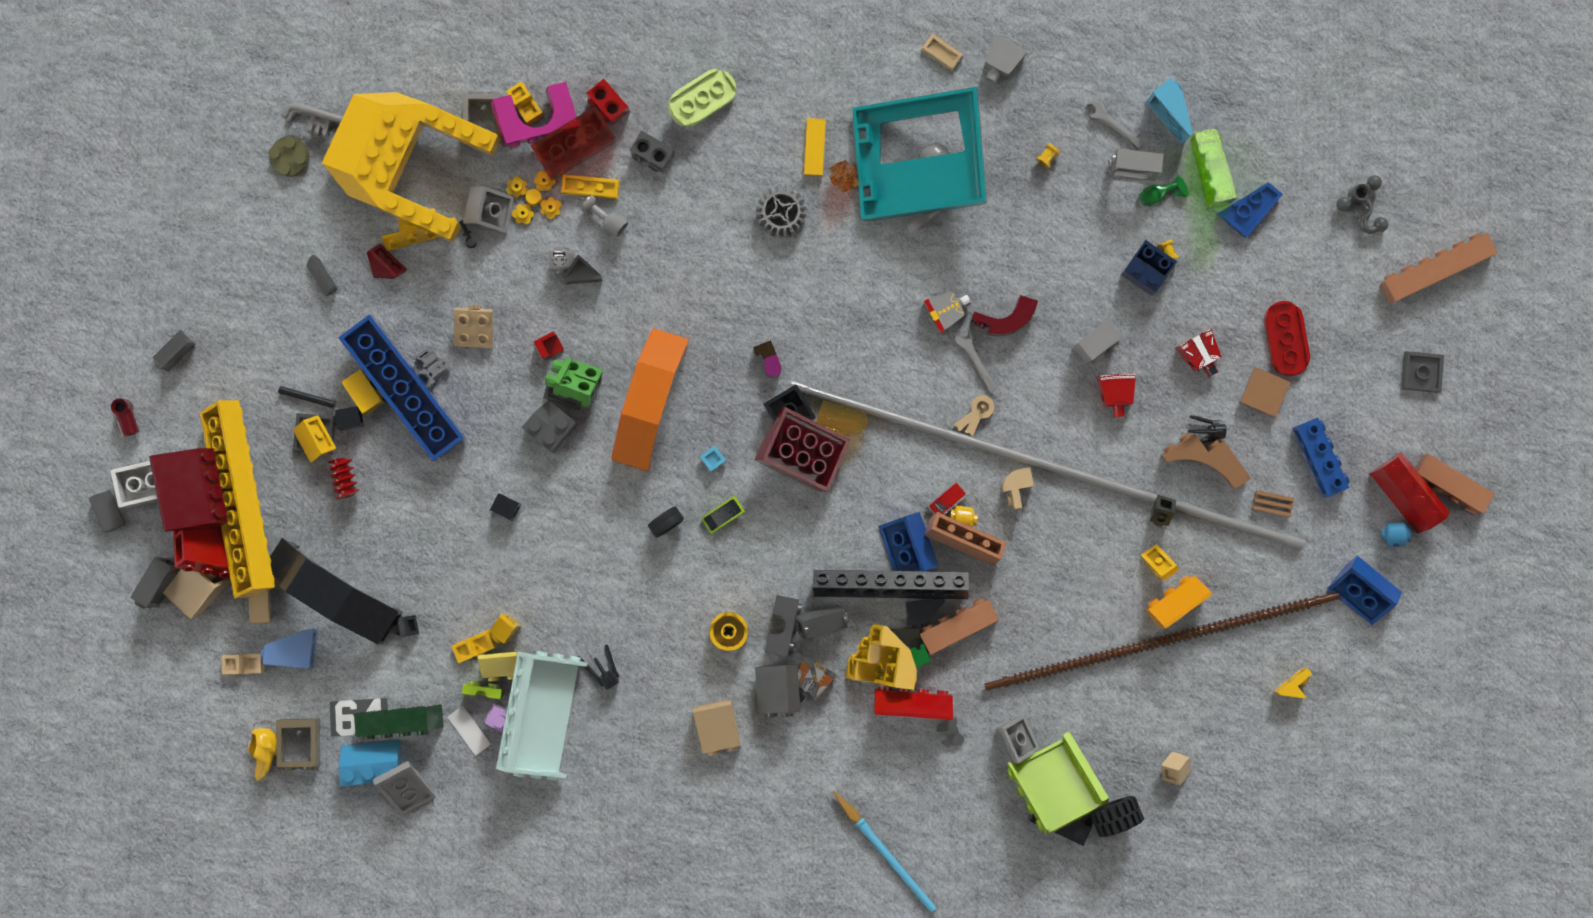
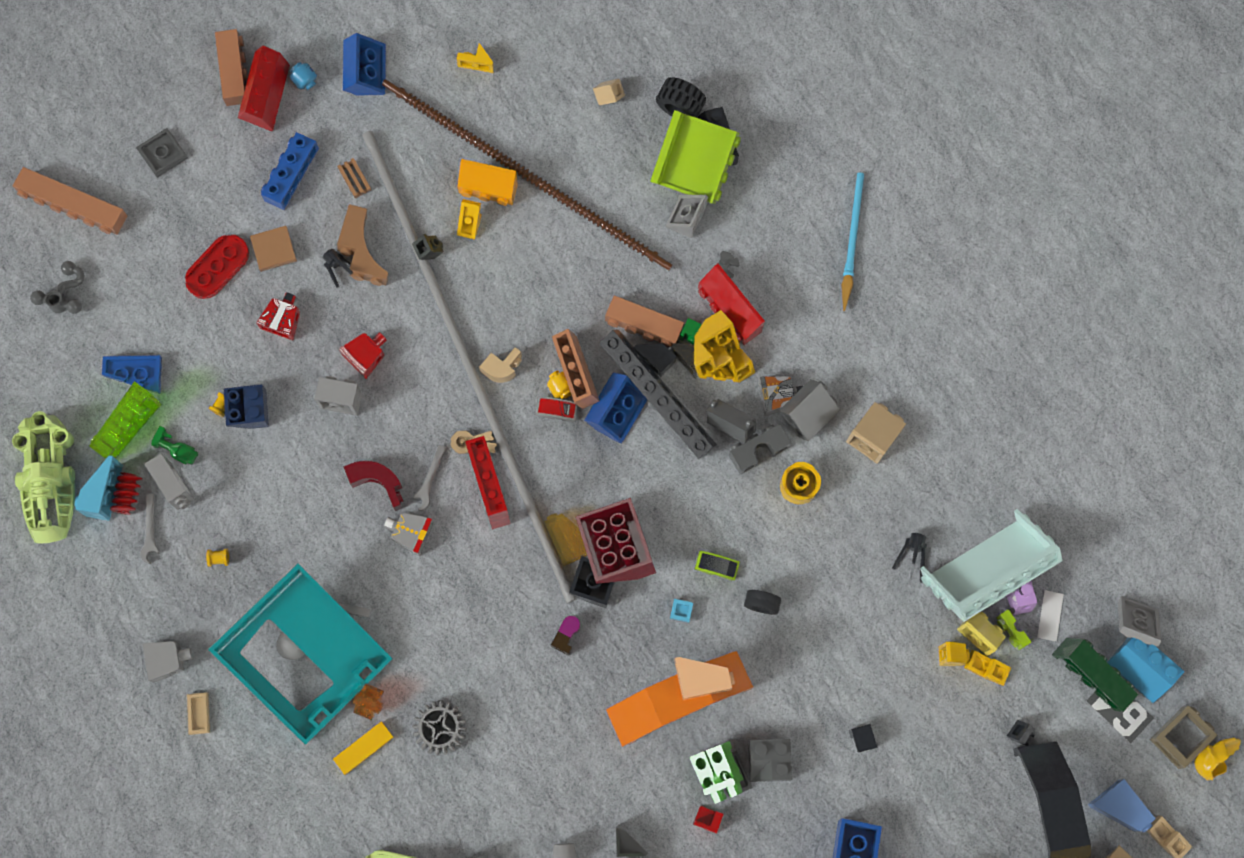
camera: 130 degrees left, 10 degrees down
none -> yellowish green piece [12,411,75,543]
none -> red piece [110,472,143,515]
none -> red window [465,436,510,530]
none -> light nougat slope [674,657,735,700]

